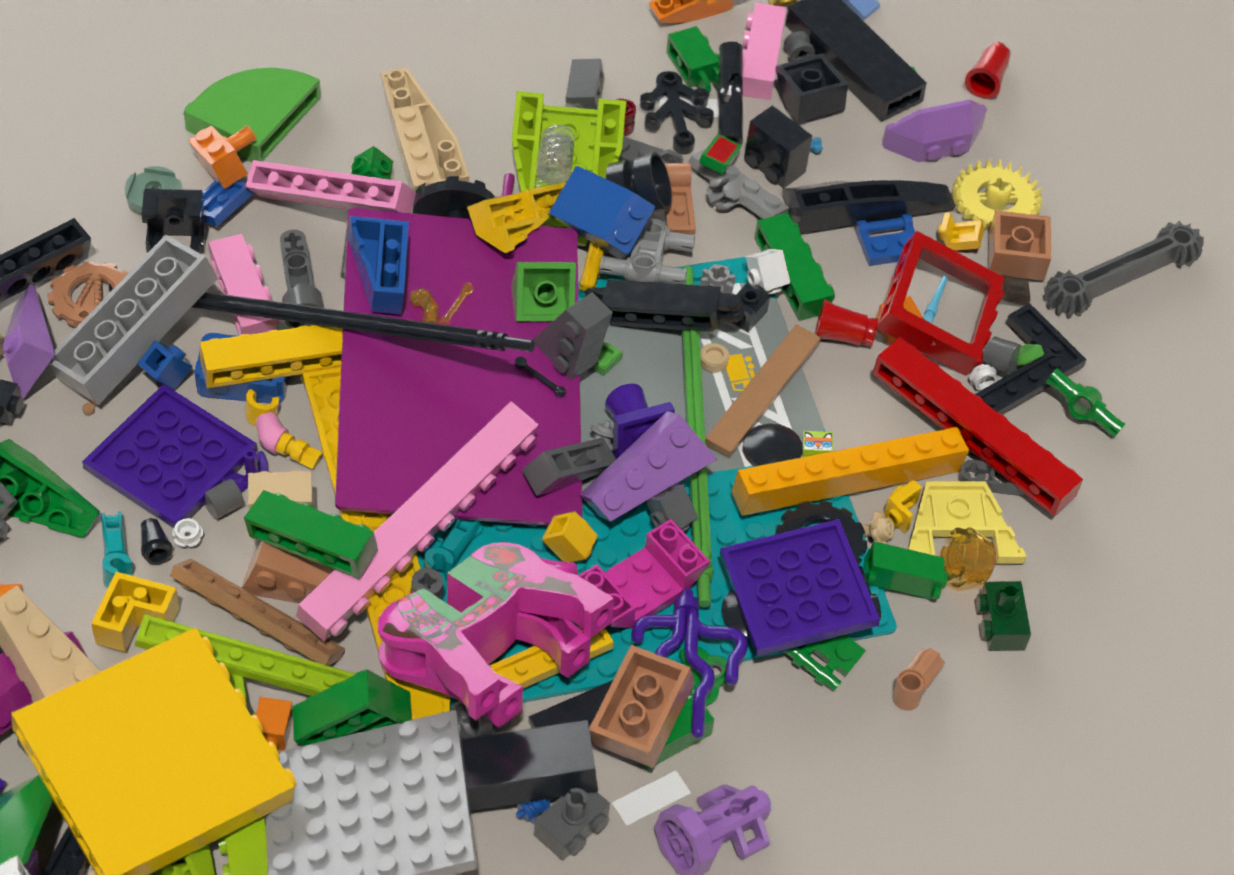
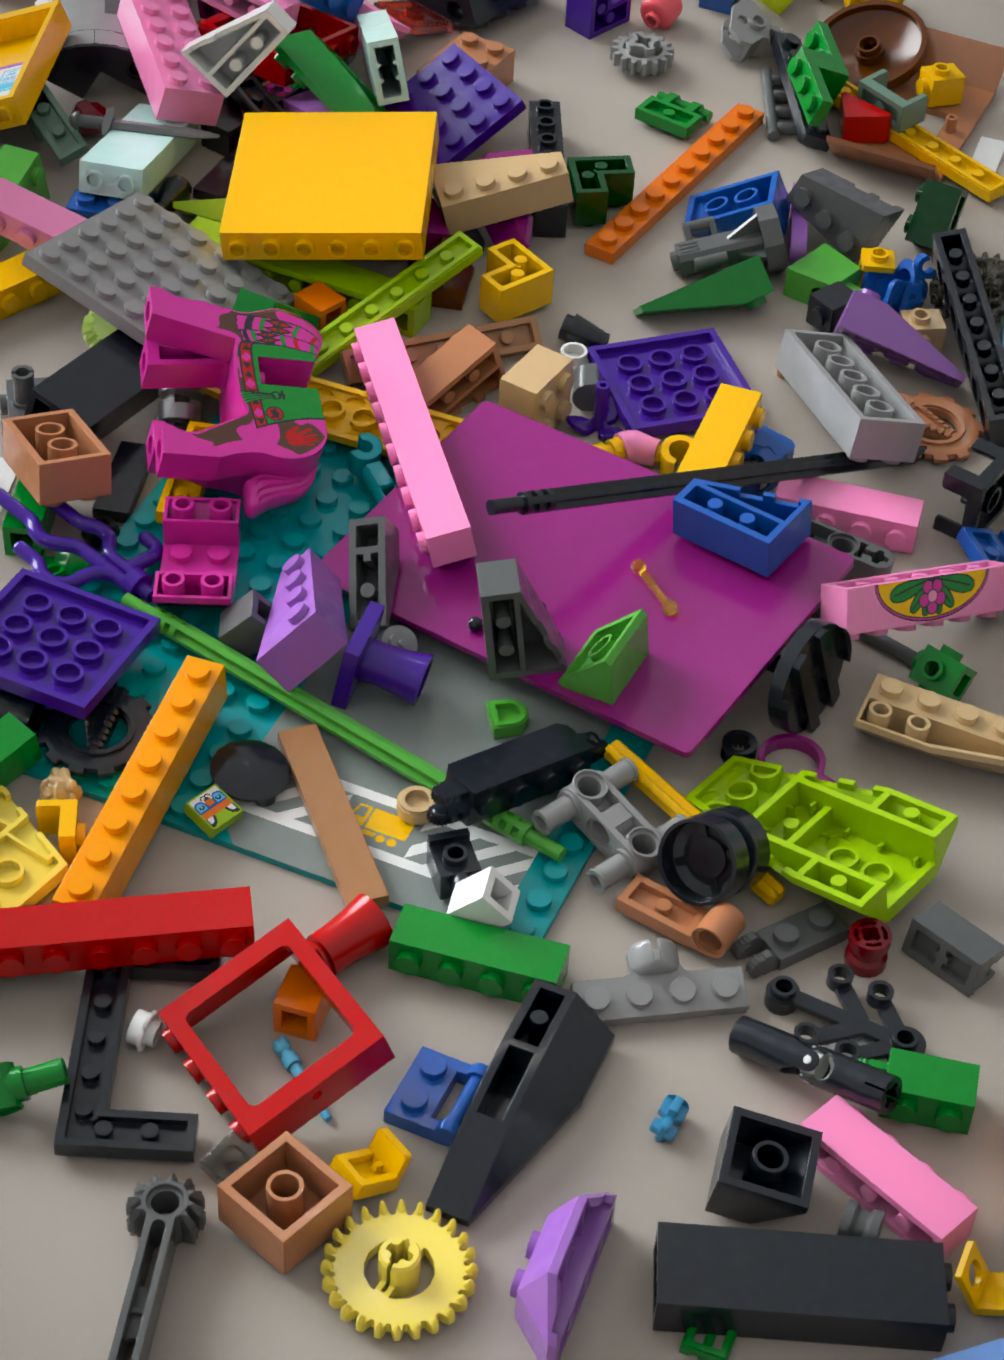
camera: 130 degrees right, 10 degrees down
teal piece [101,511,133,589] -> none
blue brick [137,340,193,390] -> none
green brick [244,490,378,579] -> none
clear yellow arm [410,288,439,324] -> none
dark grey wheel [410,568,443,599] -> none
yellow wedge [467,182,566,253] -> none
clear piece [536,125,575,185] -> none
yellow brick [542,511,598,562] -> none
blue slope [548,166,656,259] -> none
tile [699,134,742,174] -> none
light grey gear [700,264,736,294] -> none
black brick [744,105,813,189] -> none
dark grey brick [983,337,1021,373] -> none
bright green tile [1017,344,1044,366] -> none

